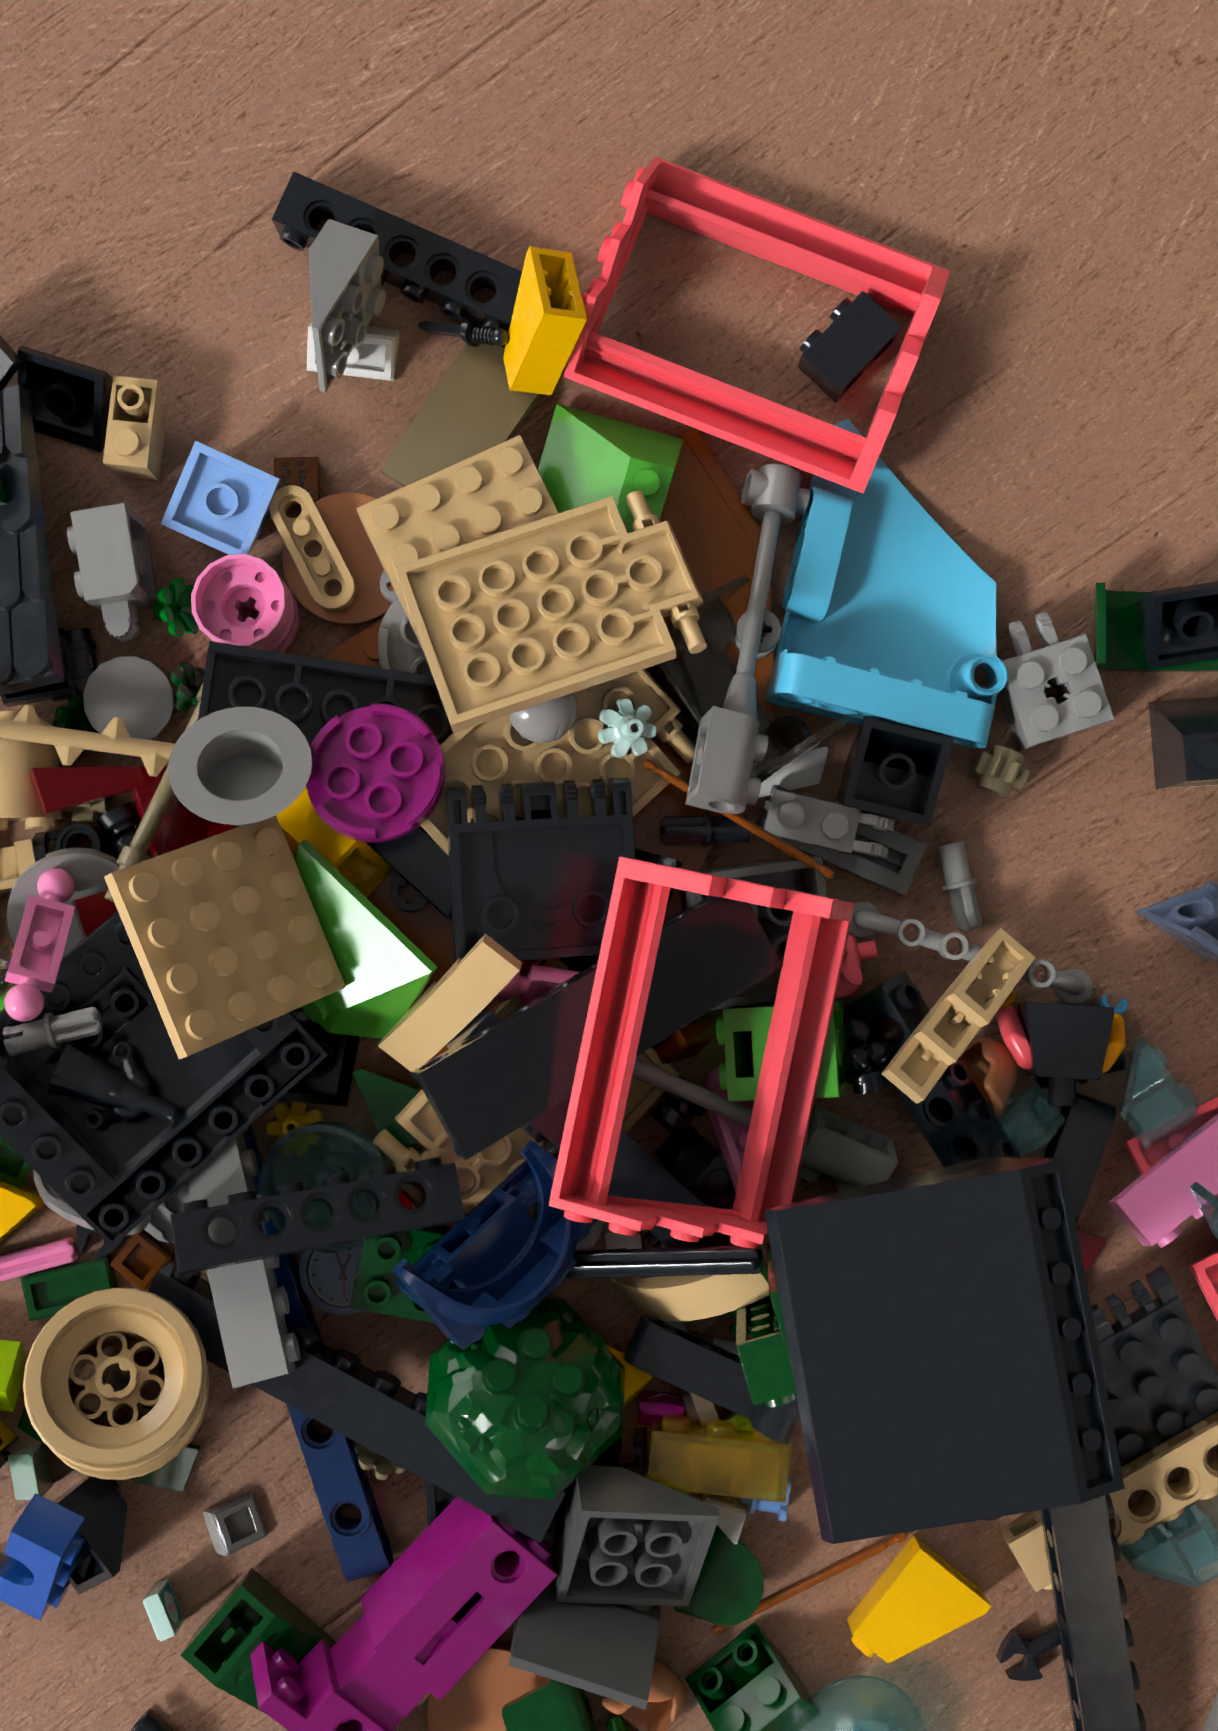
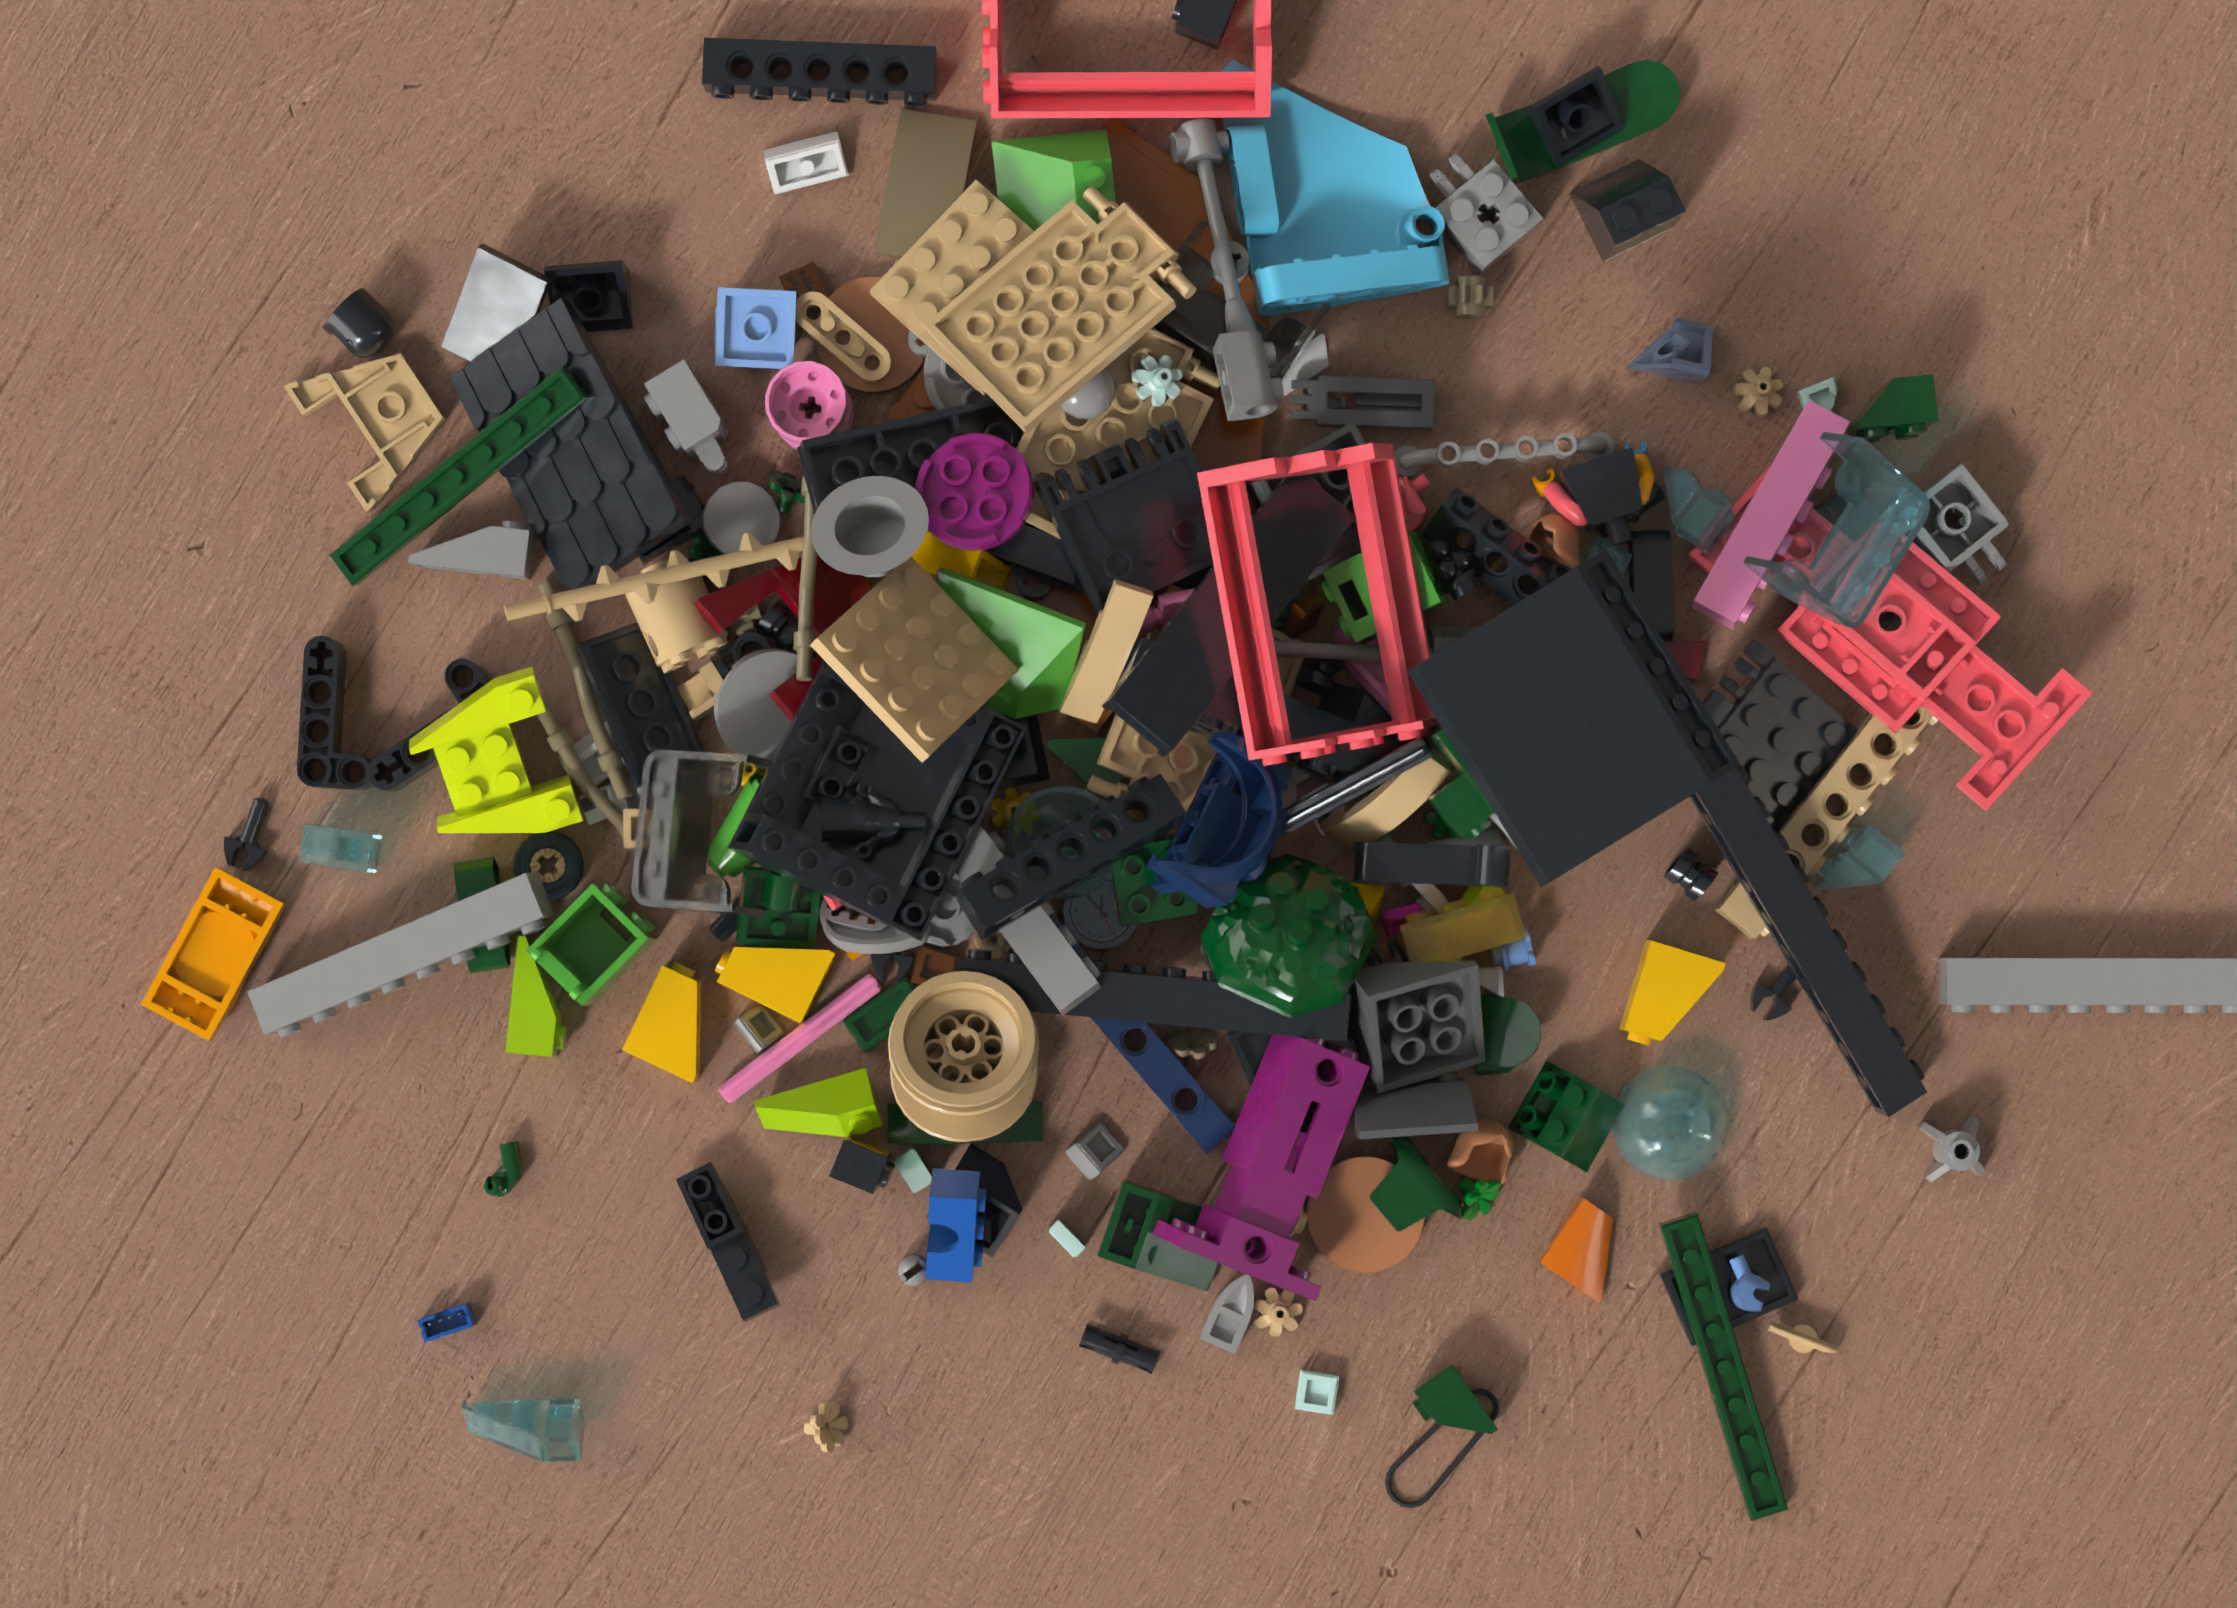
camera: 30 degrees left, 0 degrees up
light grey axle [3,1007,103,1057] -> none
bright pink plate [4,868,76,1022] -> none
tan slope [103,375,165,481] -> none
green plant [153,577,199,636] -> none
light grey slope [309,219,386,393] -> none
black piece [418,320,509,347] -> none
yellow slope [503,246,587,395] -> none
dark orange piece [642,758,834,879] -> none
black axle [660,811,751,847] -> none
dark orange piece [712,1533,907,1635] -> none
light grey hinge [764,789,895,858] -> none
black slope [837,716,953,826] -> none
tan slope [881,928,1036,1104] -> none
light grey axle [936,841,982,931] -> none

